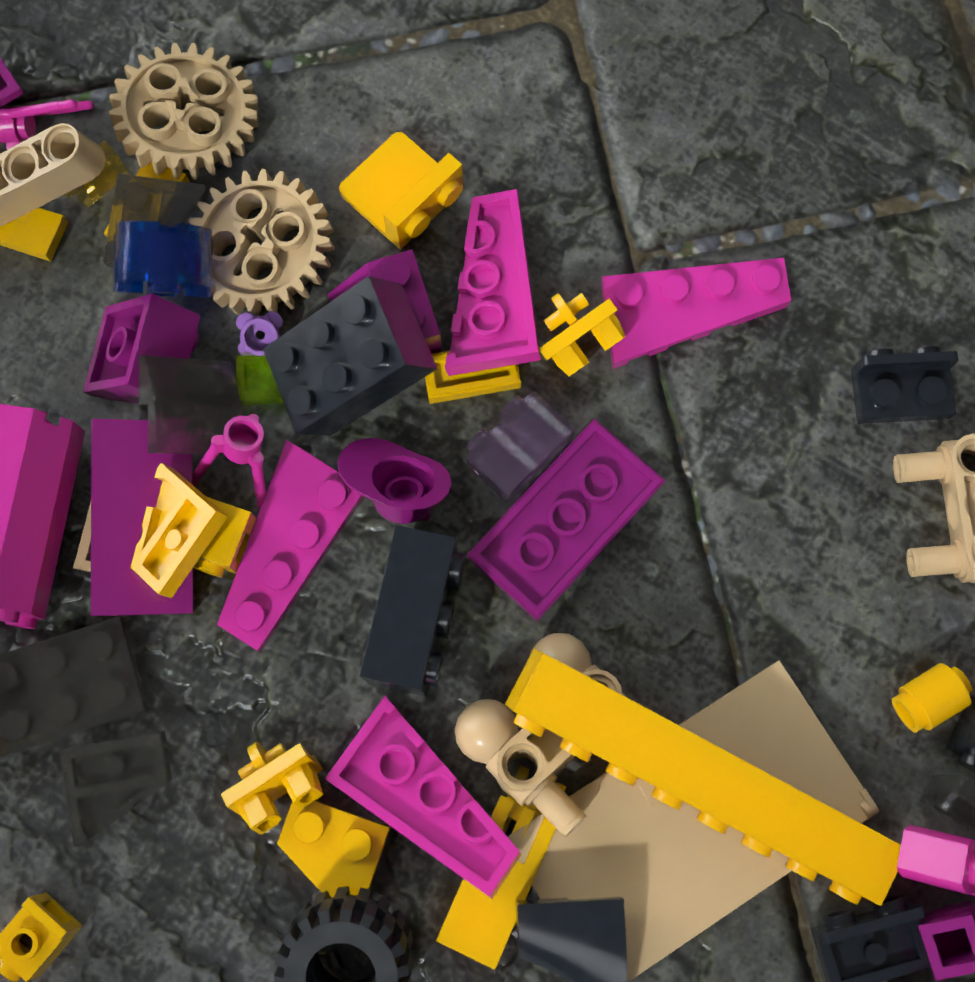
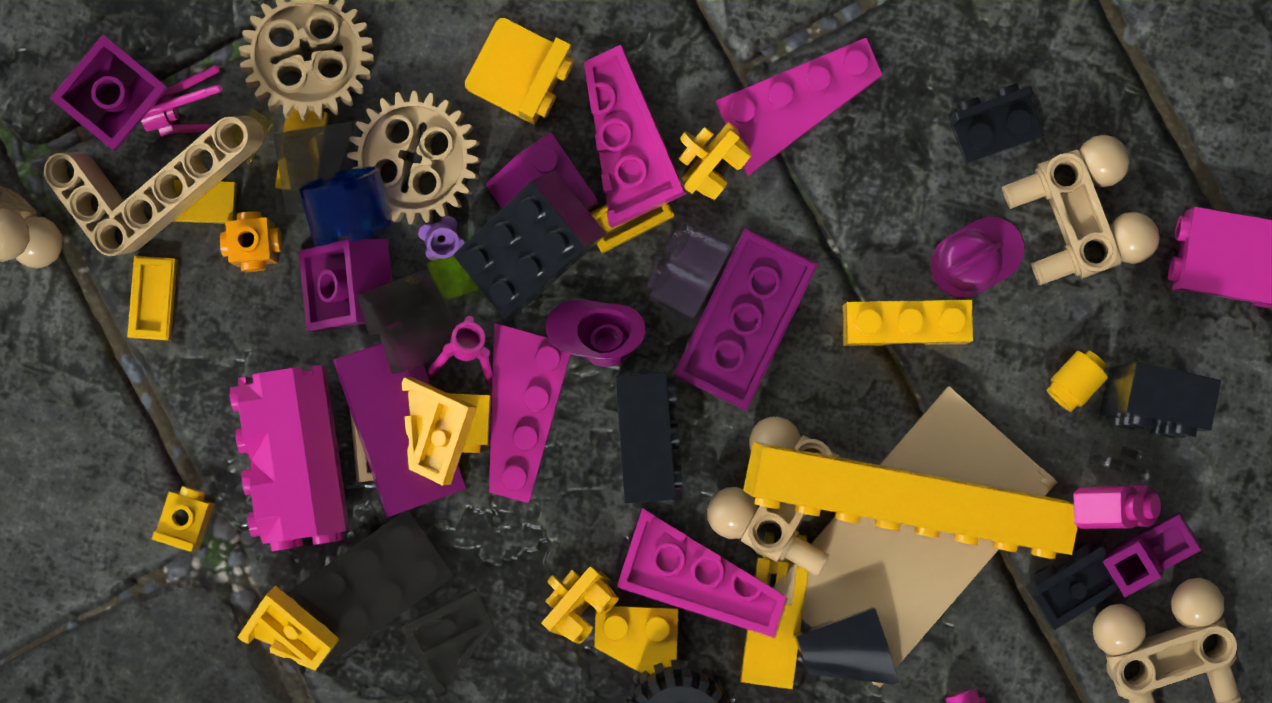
camera: 15 degrees left, 10 degrees up
none -> light orange brick [220,212,282,272]
none -> yellow arch [842,300,973,346]
none -> magenta piece [930,217,1024,298]

